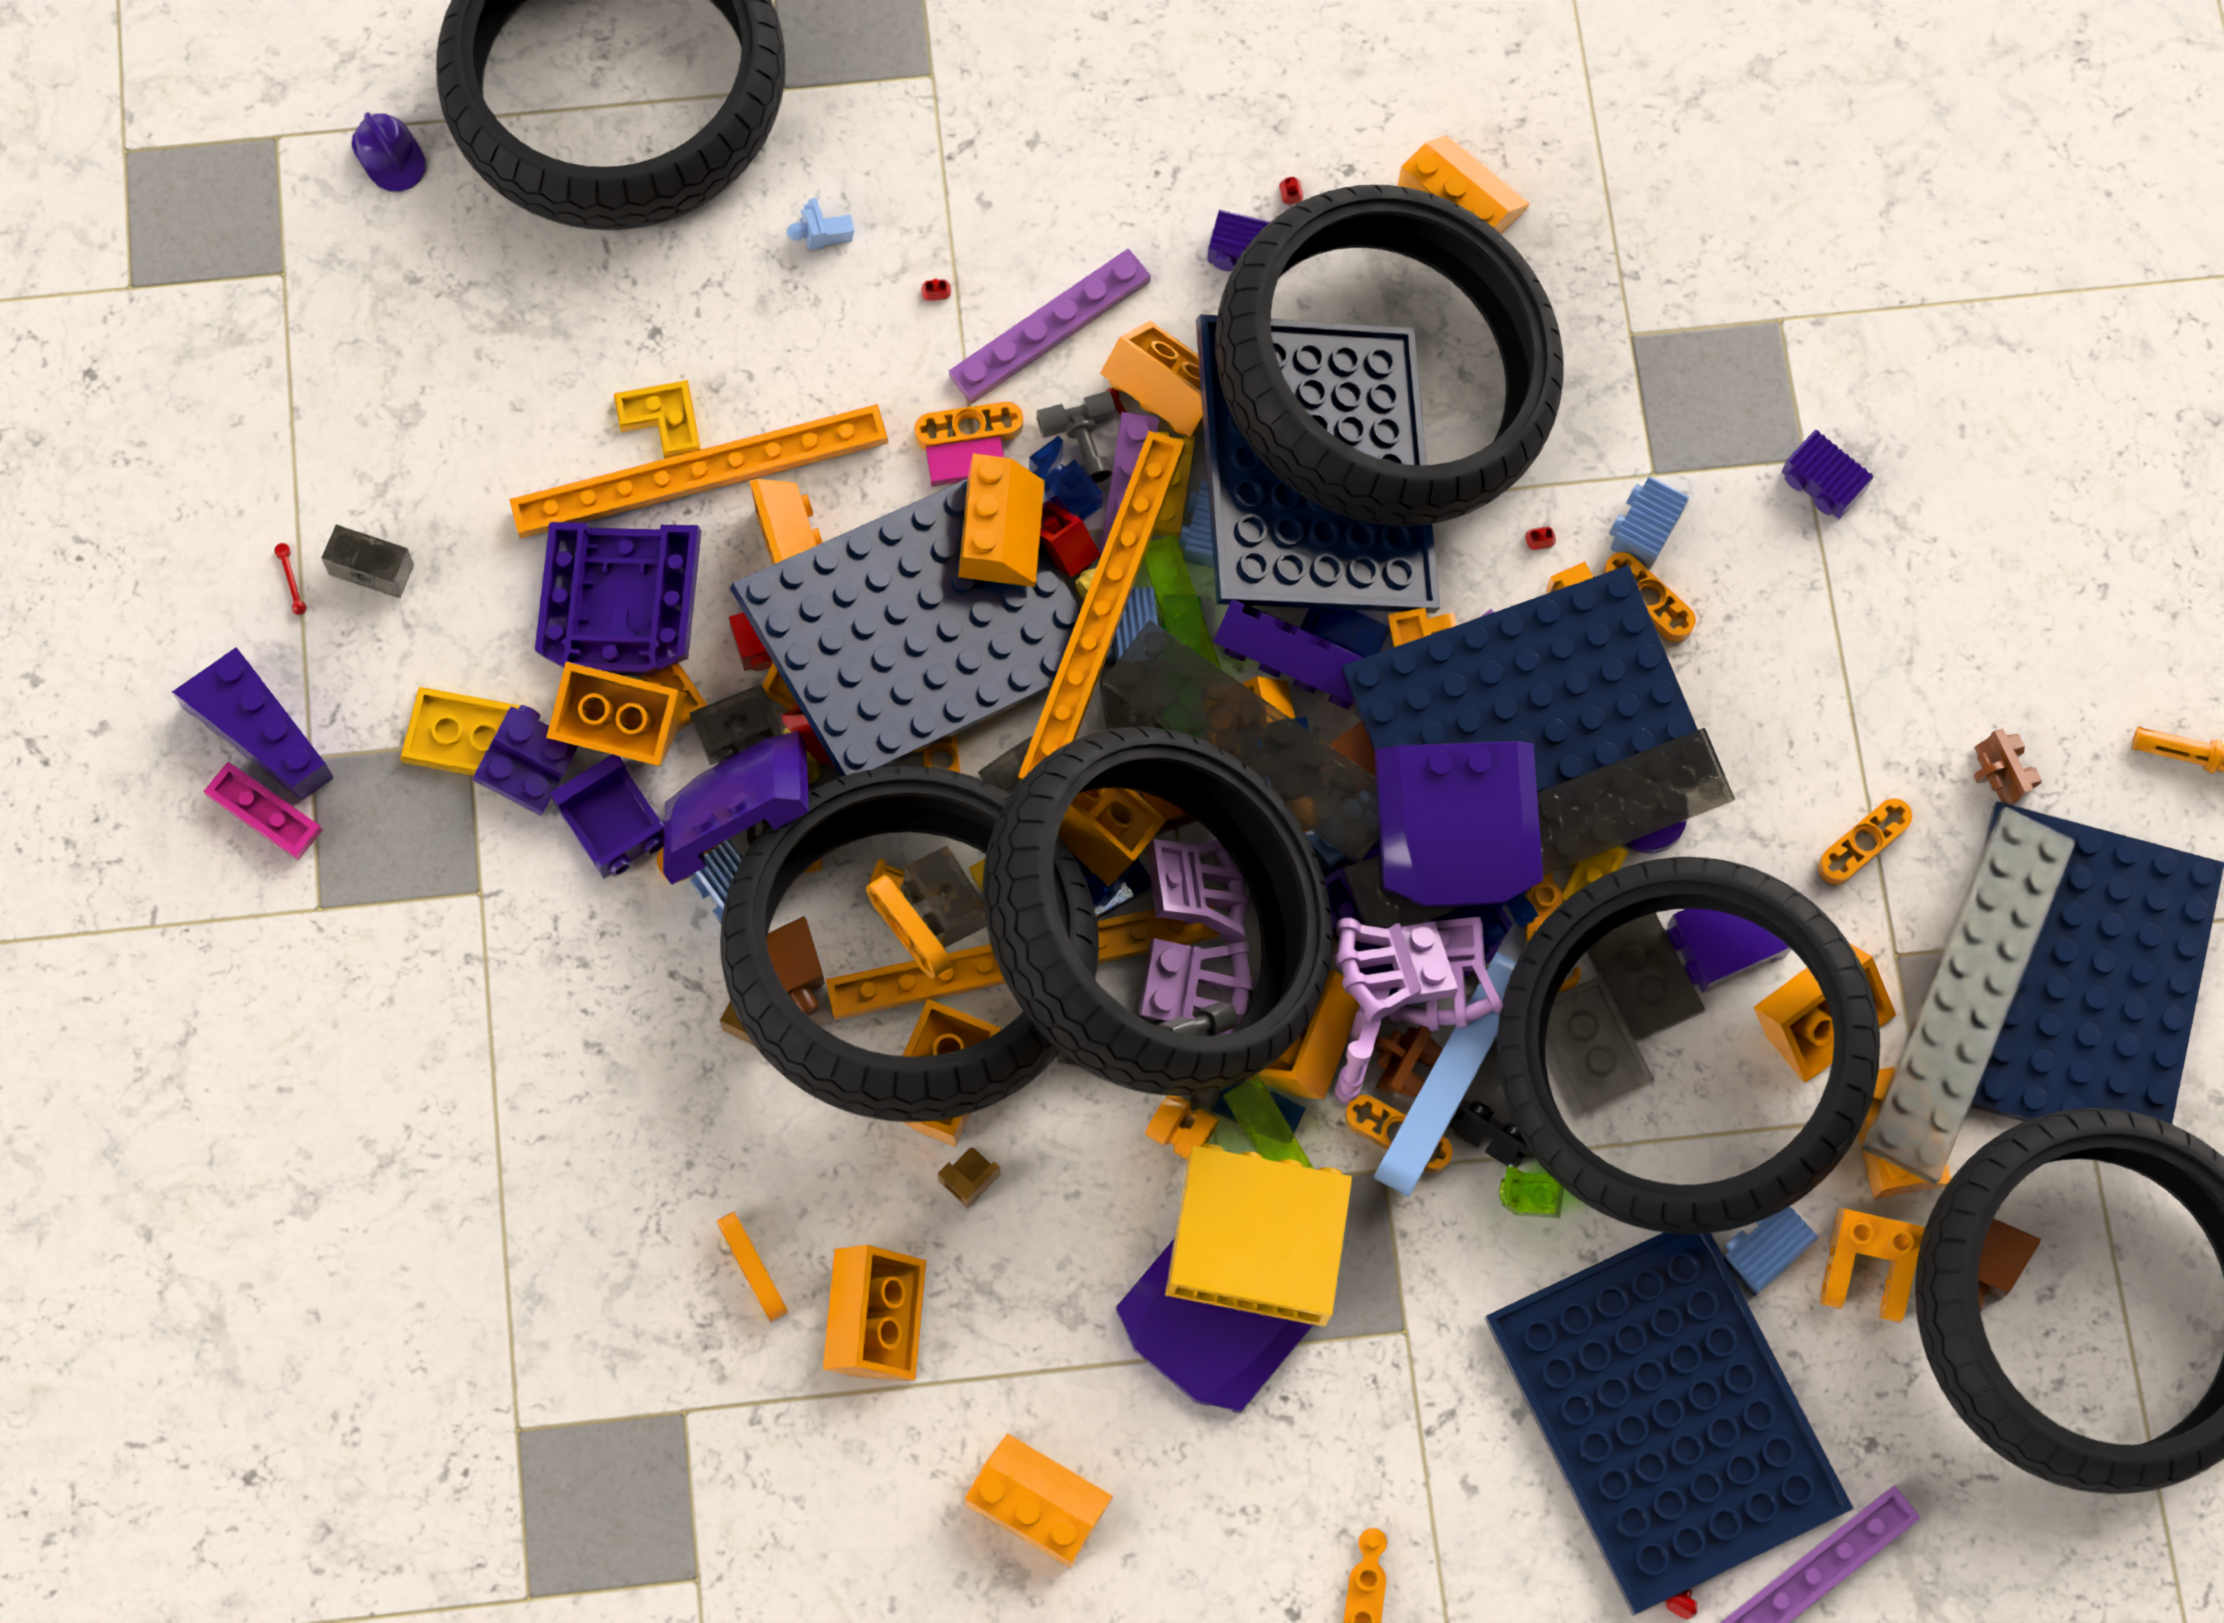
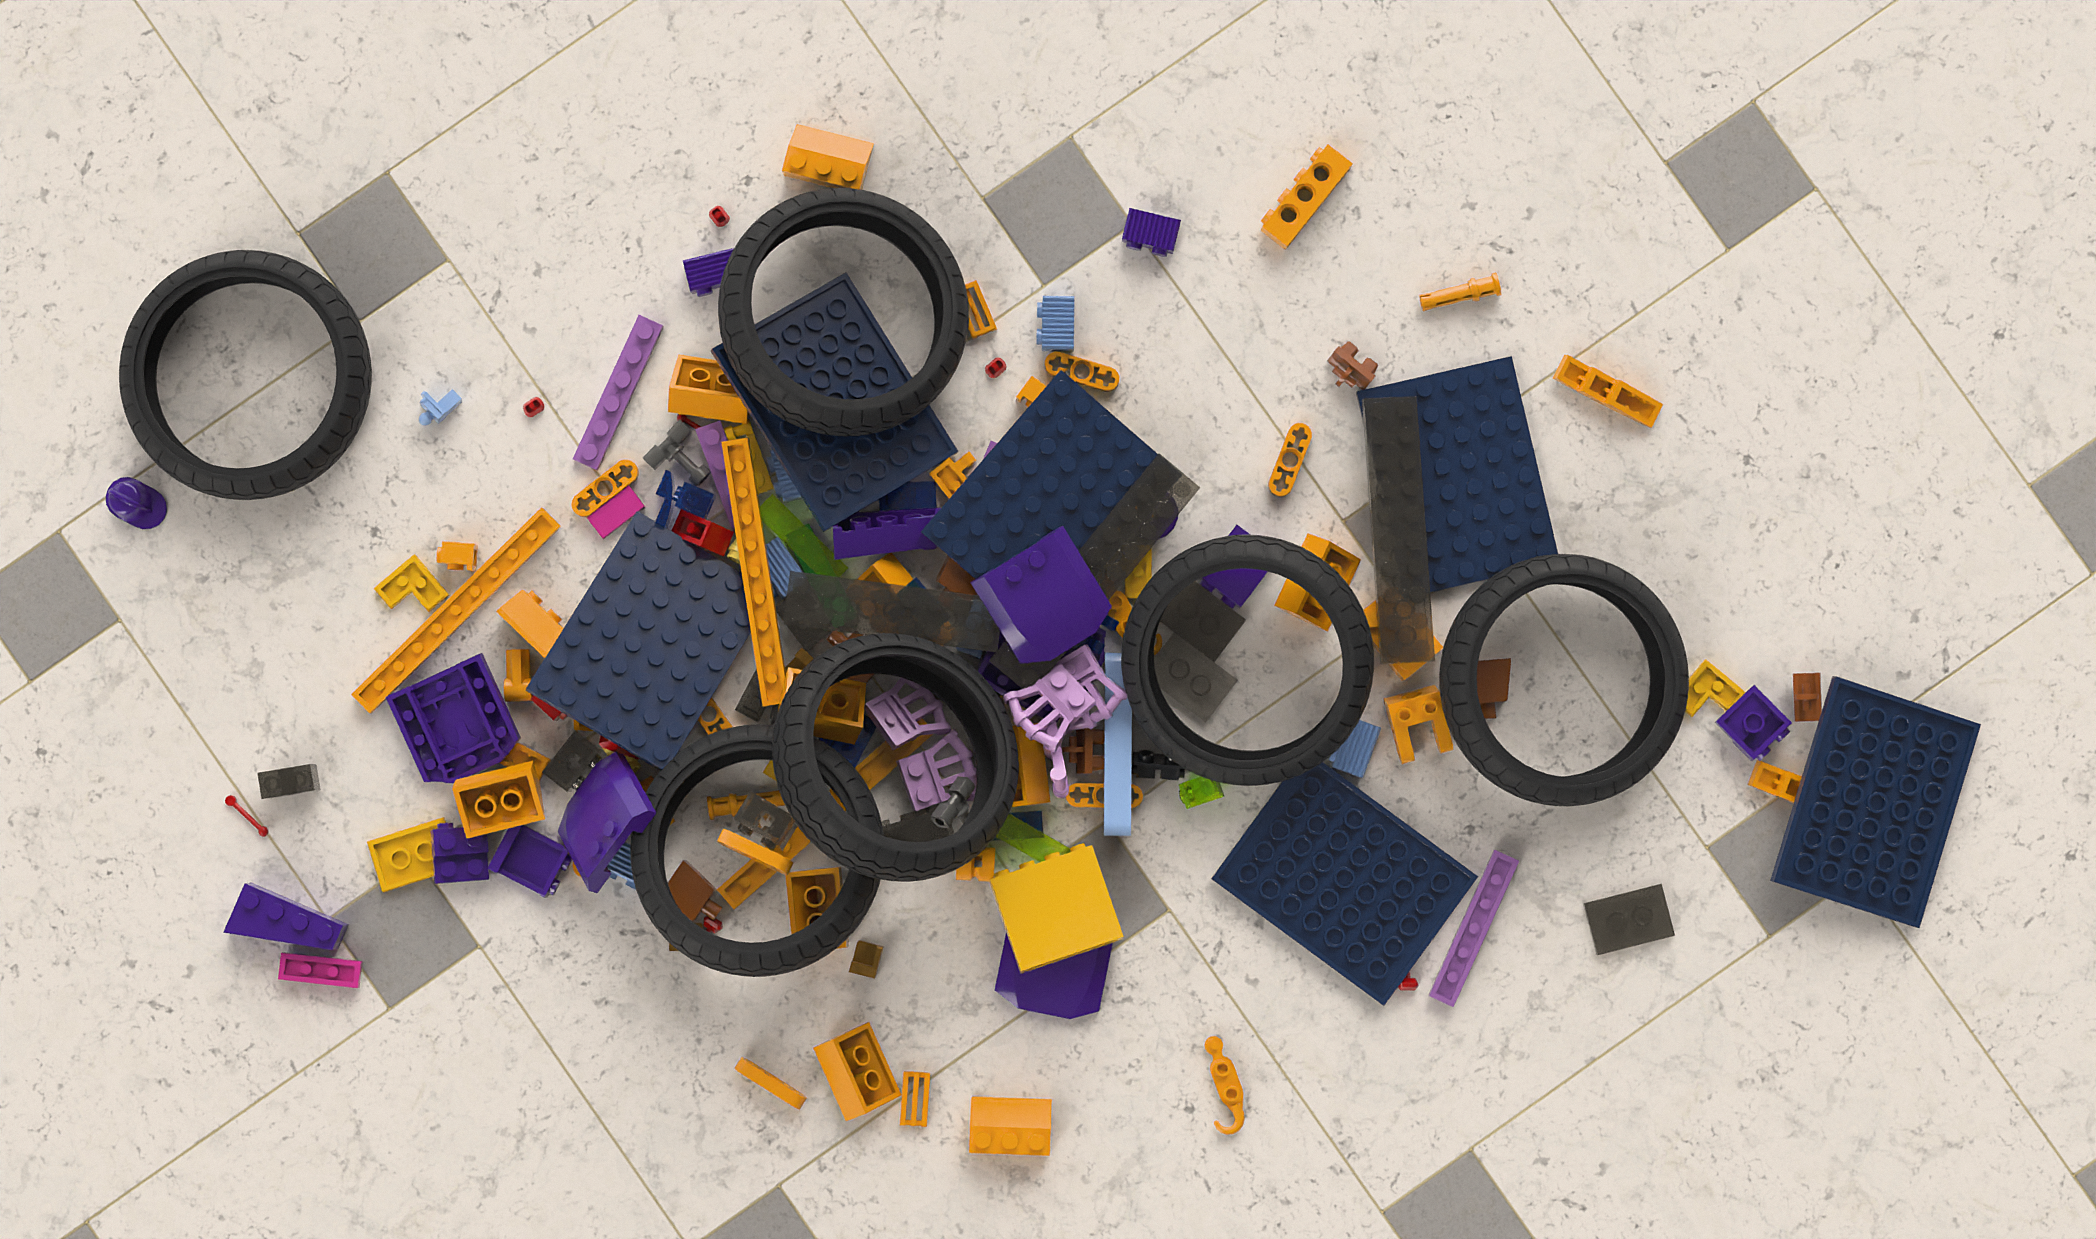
camera: 25 degrees left, 15 degrees up
light orange slope [958,453,1045,587] -> none
none -> light orange brick [436,541,478,572]
none -> light orange piece [504,649,533,702]
none -> light orange tile [900,1071,930,1127]
none -> light orange tile [965,280,997,340]
none -> light orange brick [1261,144,1353,250]

